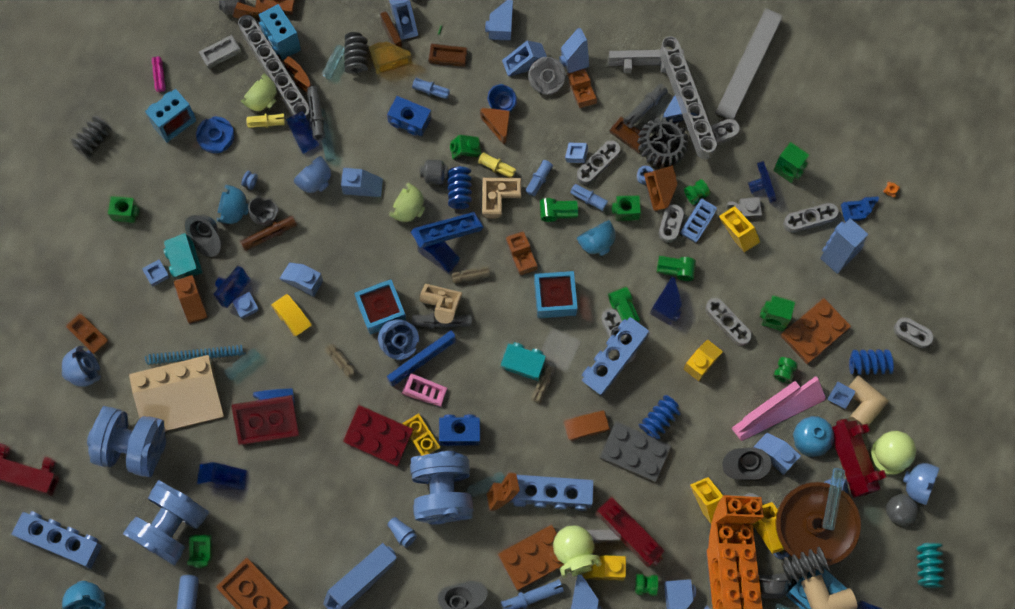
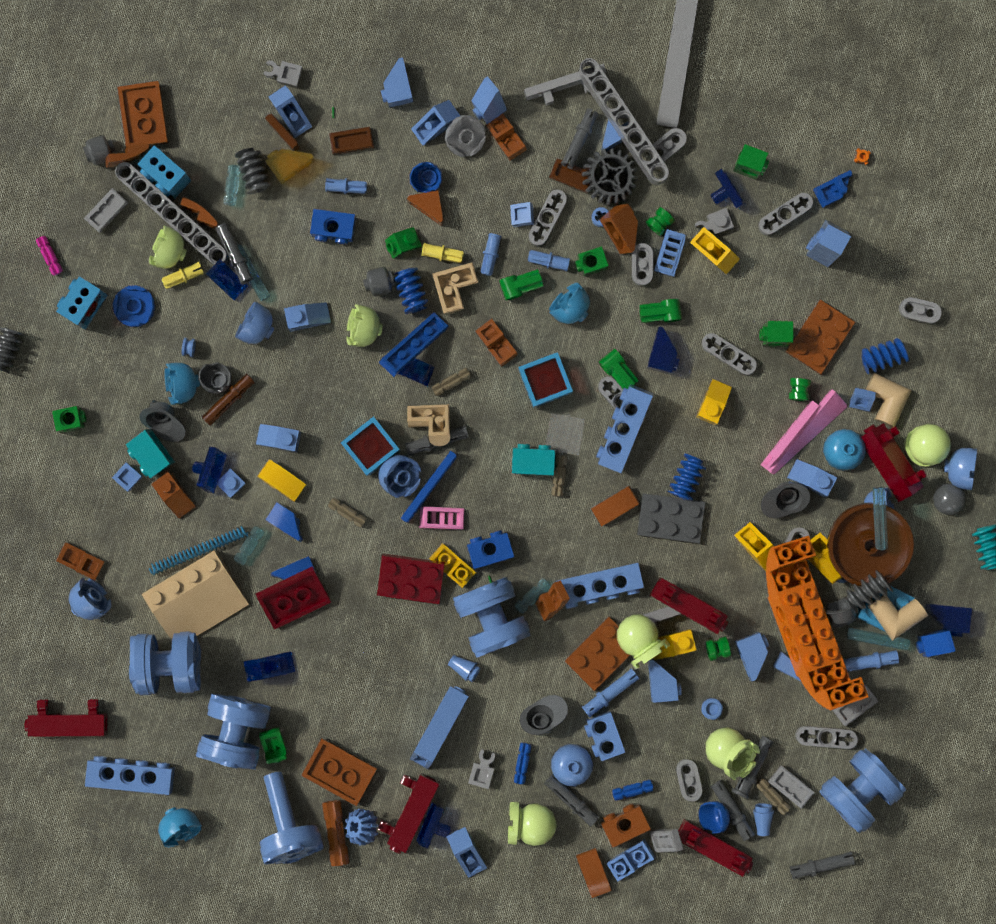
camera: 15 degrees left, 15 degrees up
none -> blue slope [266,502,303,542]

